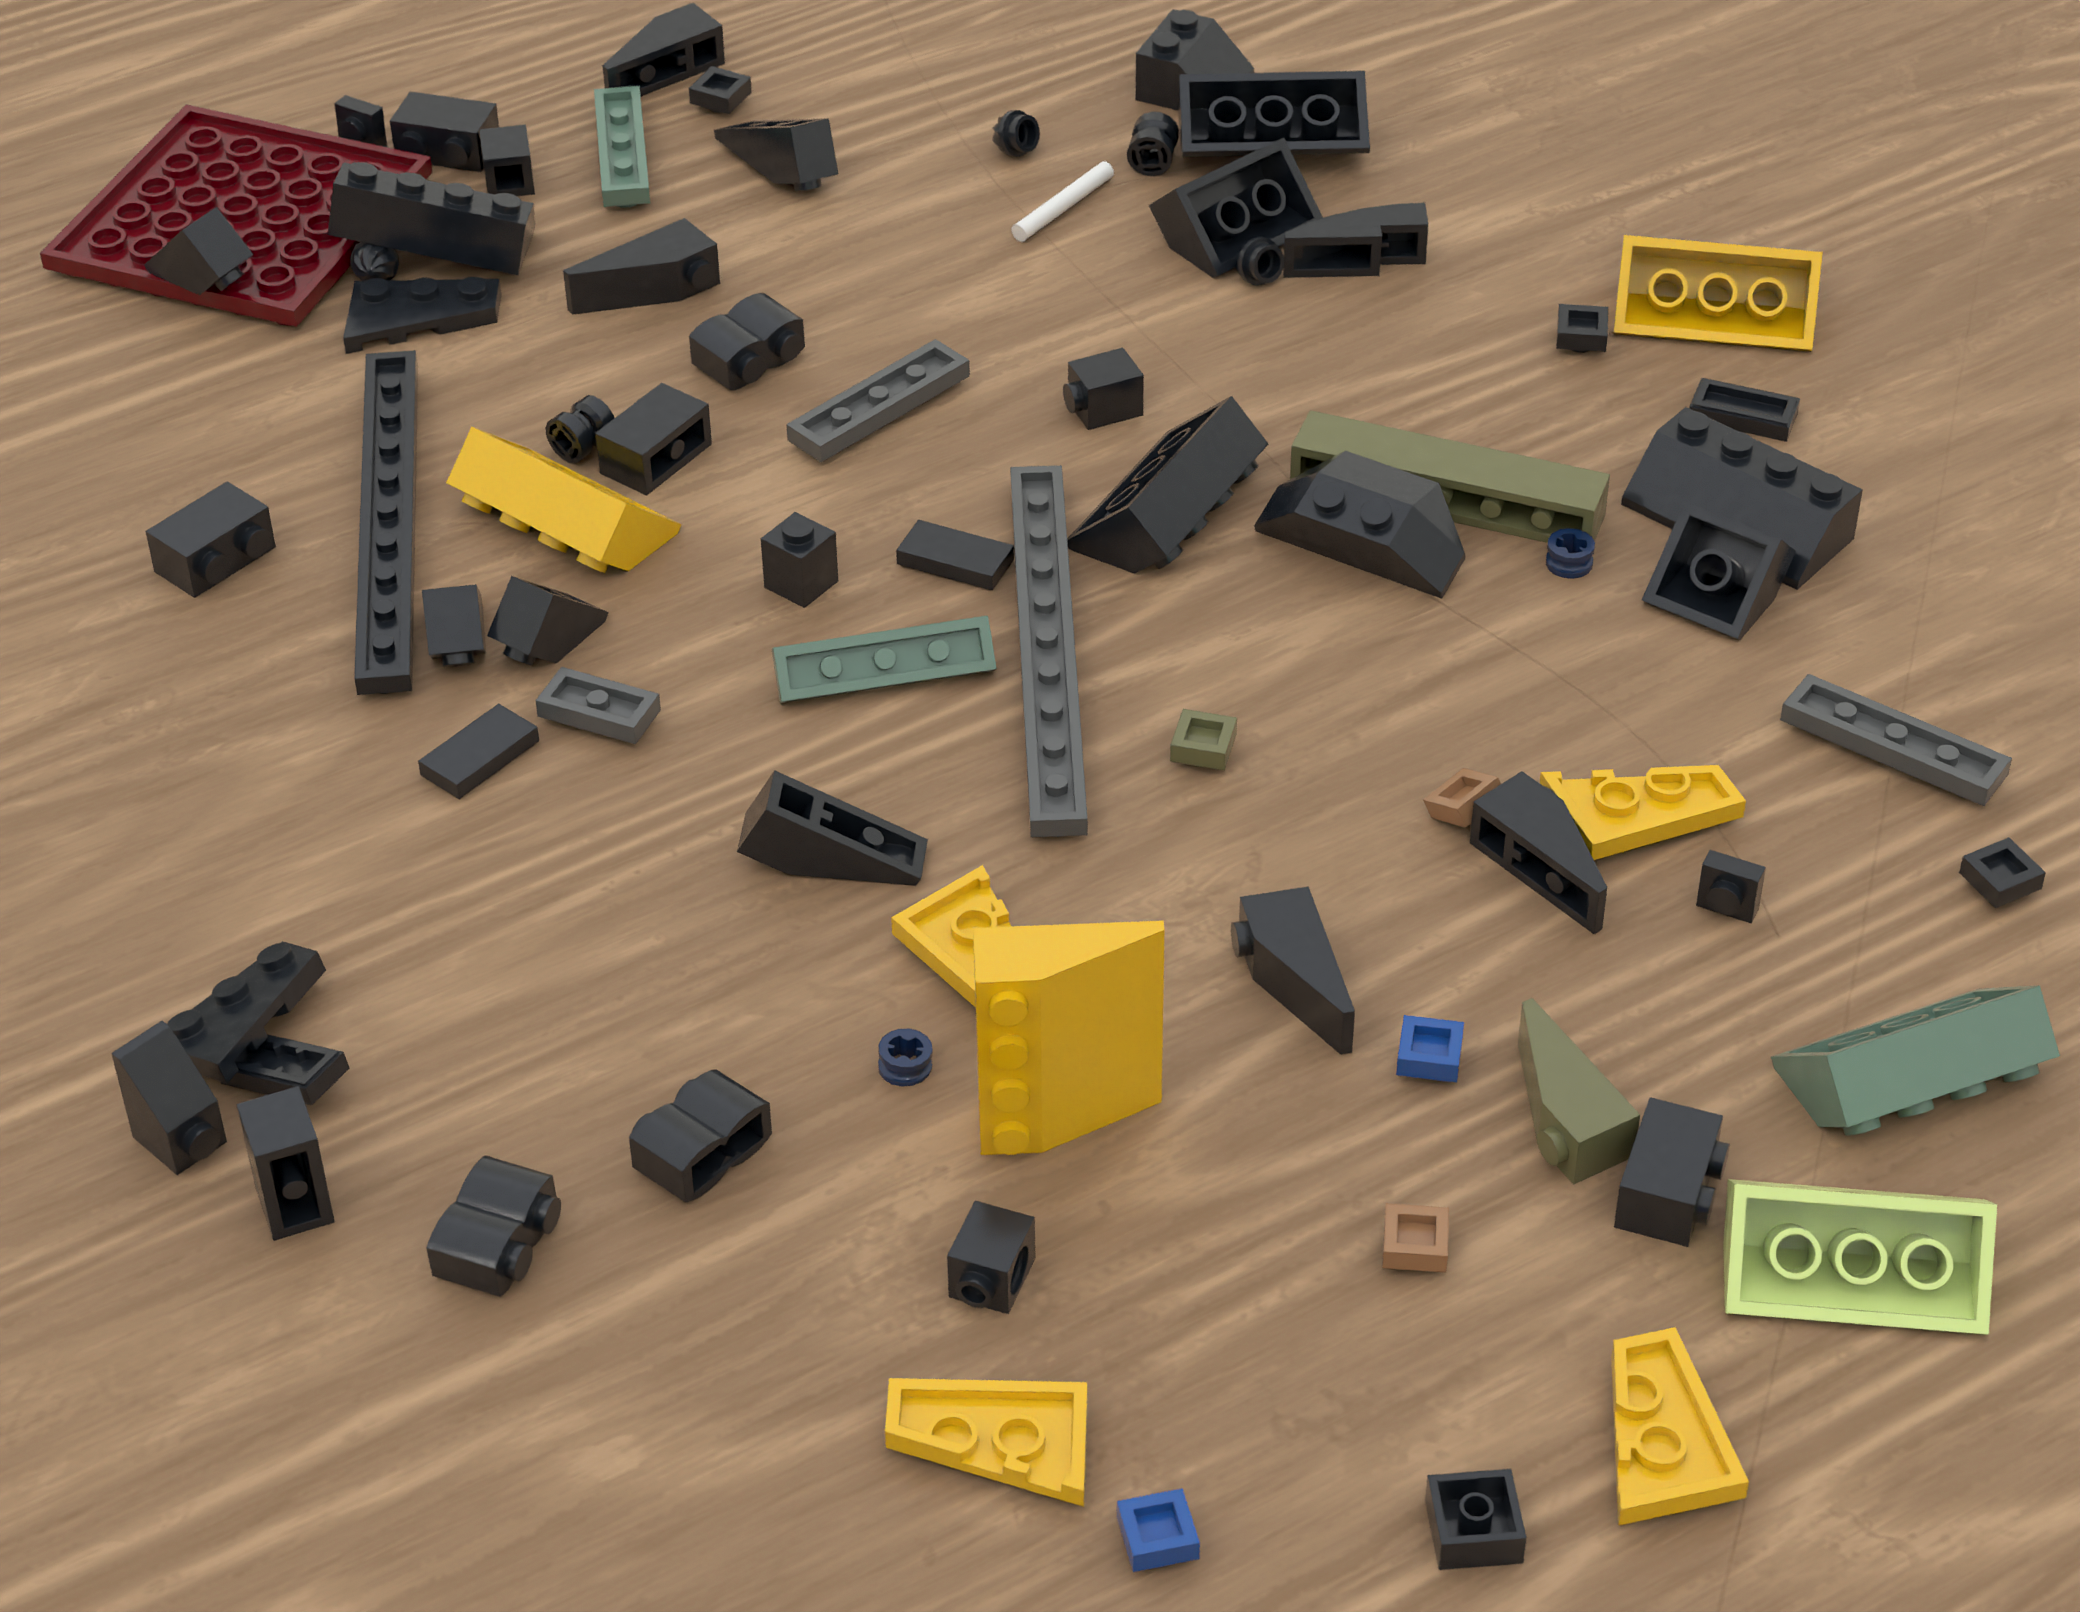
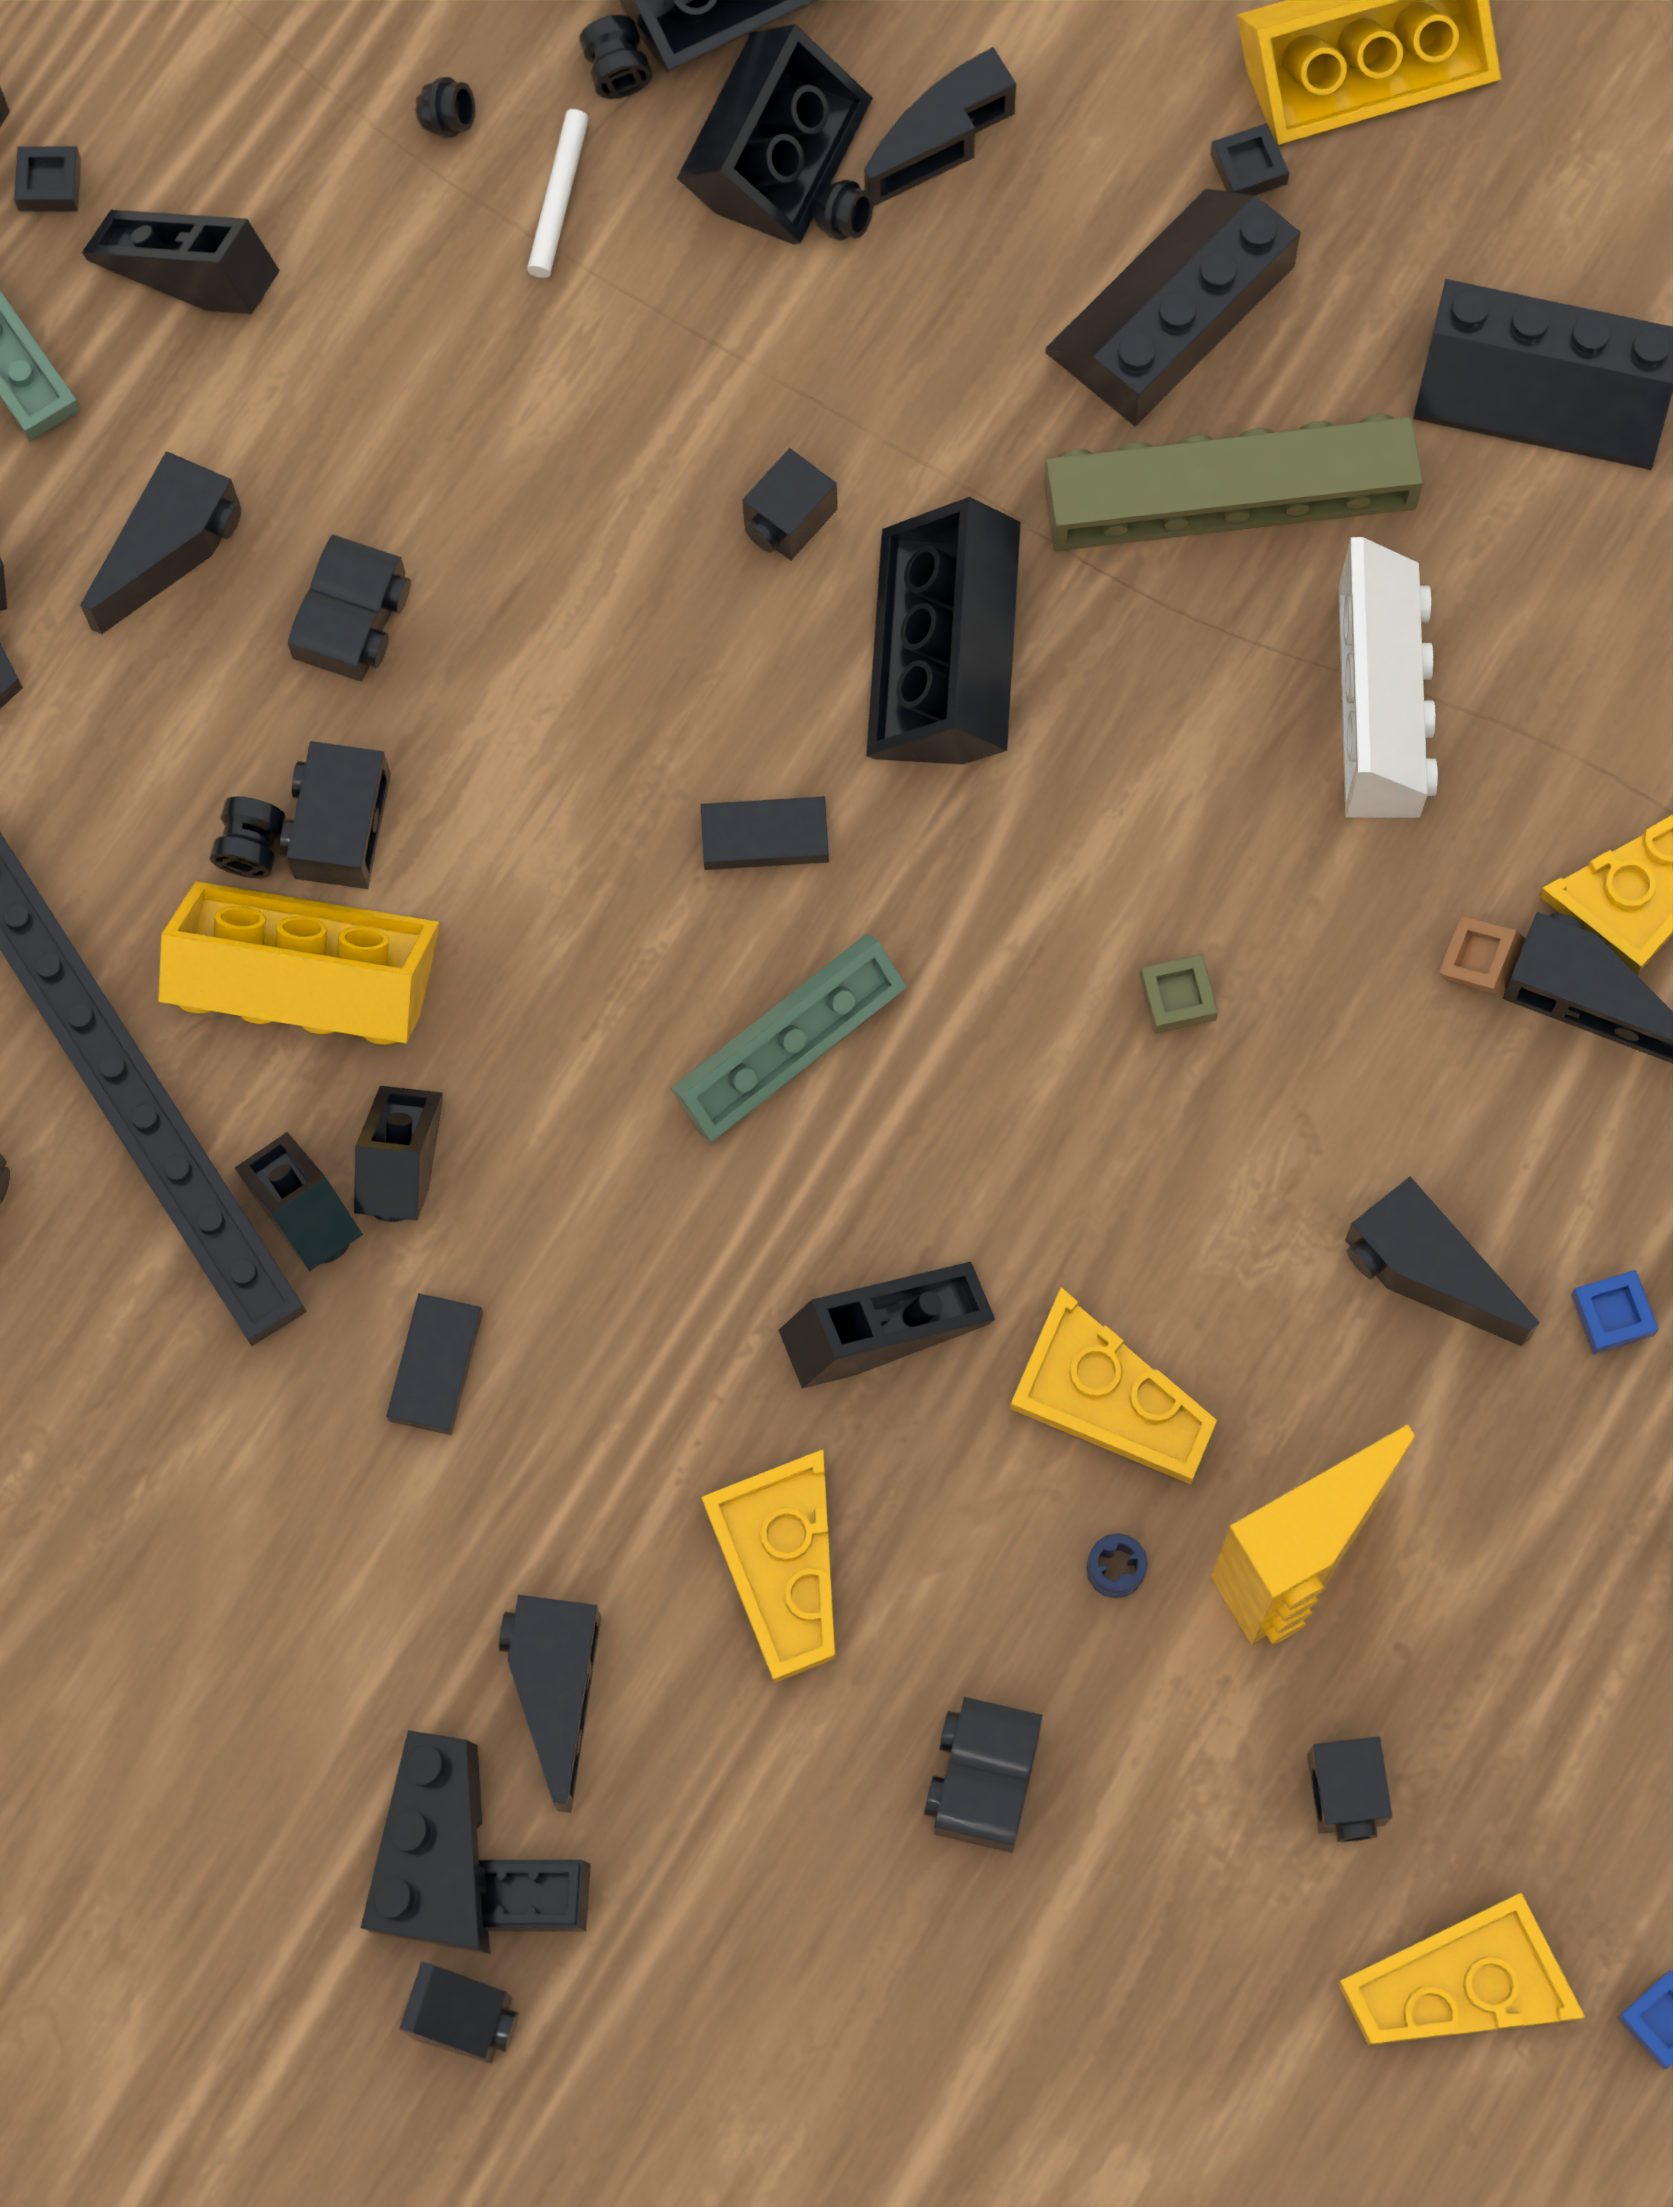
camera: 25 degrees left, 30 degrees up
black brick [236,1086,335,1241] -> none
black brick [426,1155,561,1297] -> none
dark grey plate [535,667,661,744] -> none
black brick [760,512,839,608] -> none
dark grey plate [786,339,970,462] -> none
dark grey plate [1010,465,1088,837] -> none
black wedge [1254,451,1466,599] -> none
dark blue bush [1546,528,1595,579] -> none
black slope [1642,502,1796,640] -> none
black tile [1689,378,1800,442] -> none
none -> black slope [499,1595,601,1813]
none -> yellow wing [701,1449,835,1683]
none -> black slope [1046,189,1301,427]
none -> white slope [1338,537,1438,818]

